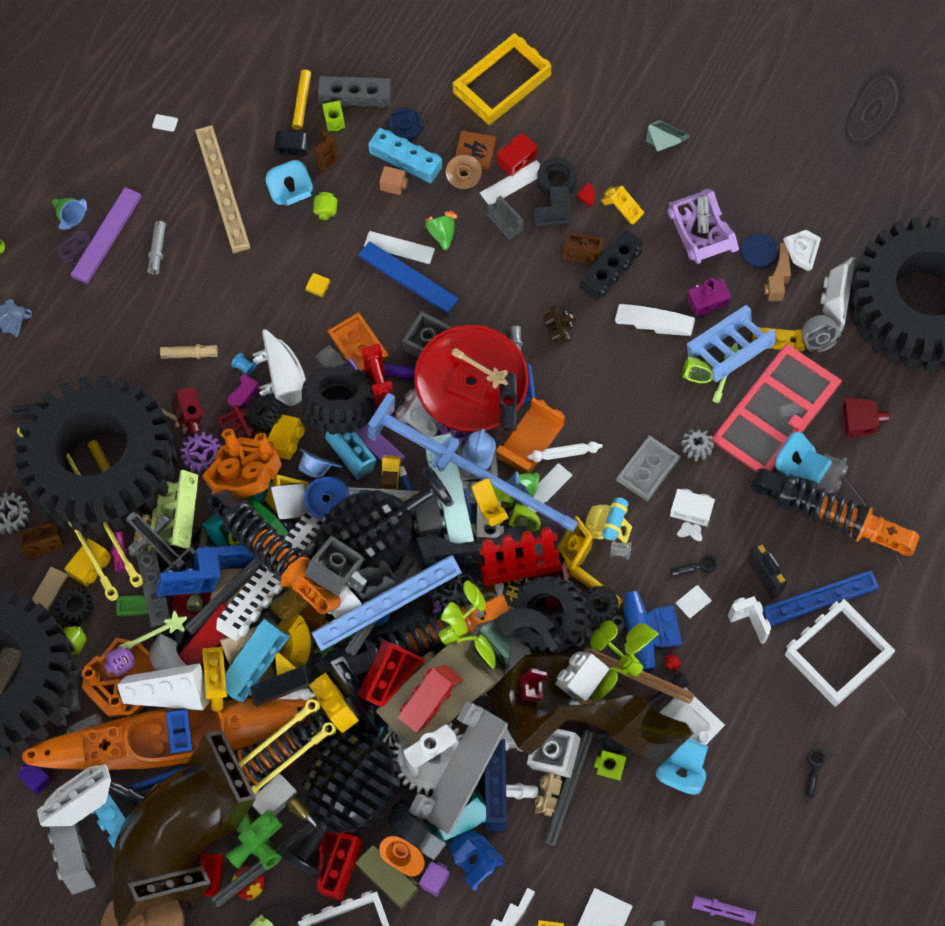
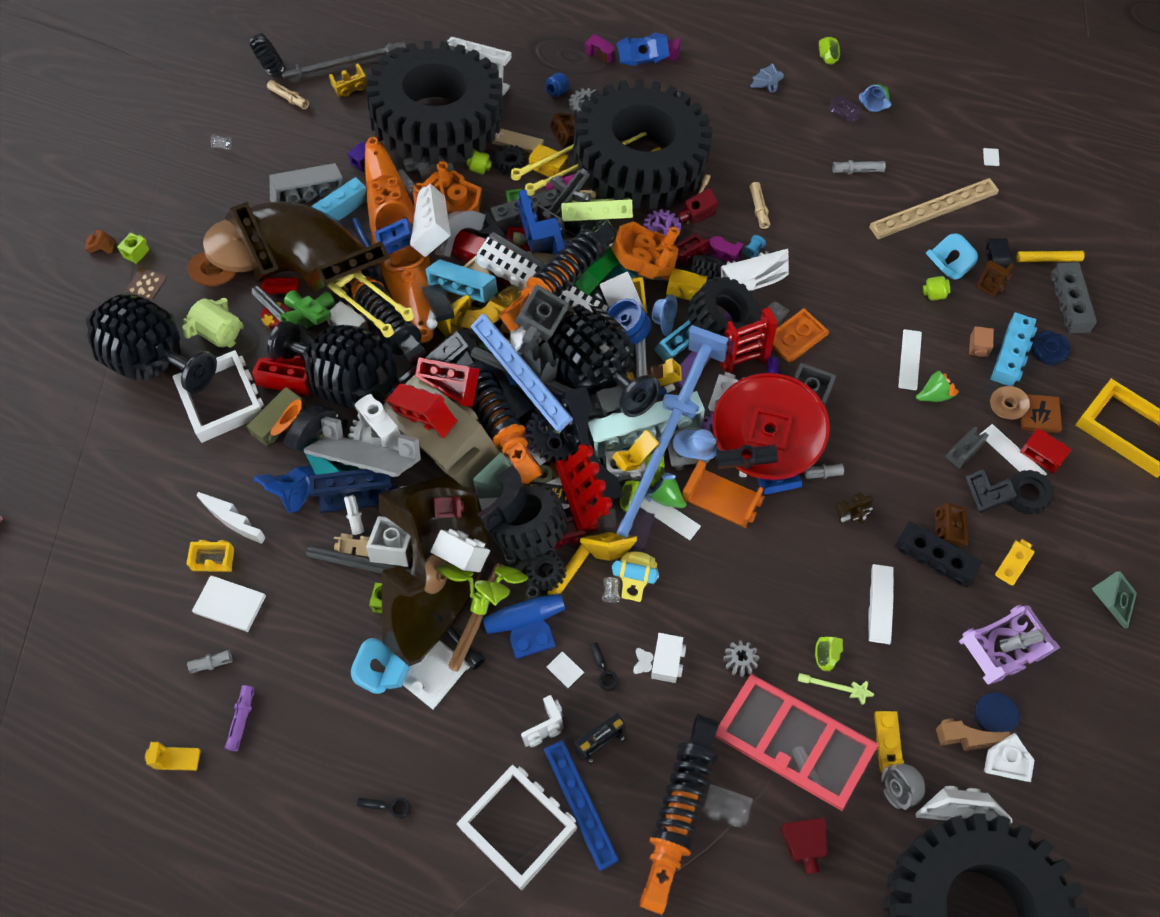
camera: 85 degrees right, 5 degrees down
white wedge [37,764,111,826] -> none
medium lavender tile [71,187,142,284] -> none
medium lavender head [103,646,135,676] -> none
black pin [108,779,146,805] -> none
yellowish green piece [119,611,187,649] -> none
yellow piece [202,647,227,711] -> none
yellow tile [305,273,330,297] -> none
yellow arch [309,673,359,733] -> none
lime brick [322,101,345,131] -> none
blue tile [359,241,459,315] -> none
medium lavender brick [419,861,450,897] -> none
lime plant [439,580,495,670] -> none
tan piece [452,348,508,389] -> none
white wheel [527,441,603,462] -> none
red tile [577,182,595,207] -> none
light grey tile [616,435,681,502] -> none
red plate [663,653,682,671] -> none
magenta brick [686,278,731,317] -> none
light blue fence [687,305,776,382] -> none
medium azure piece [775,432,832,484] -> none

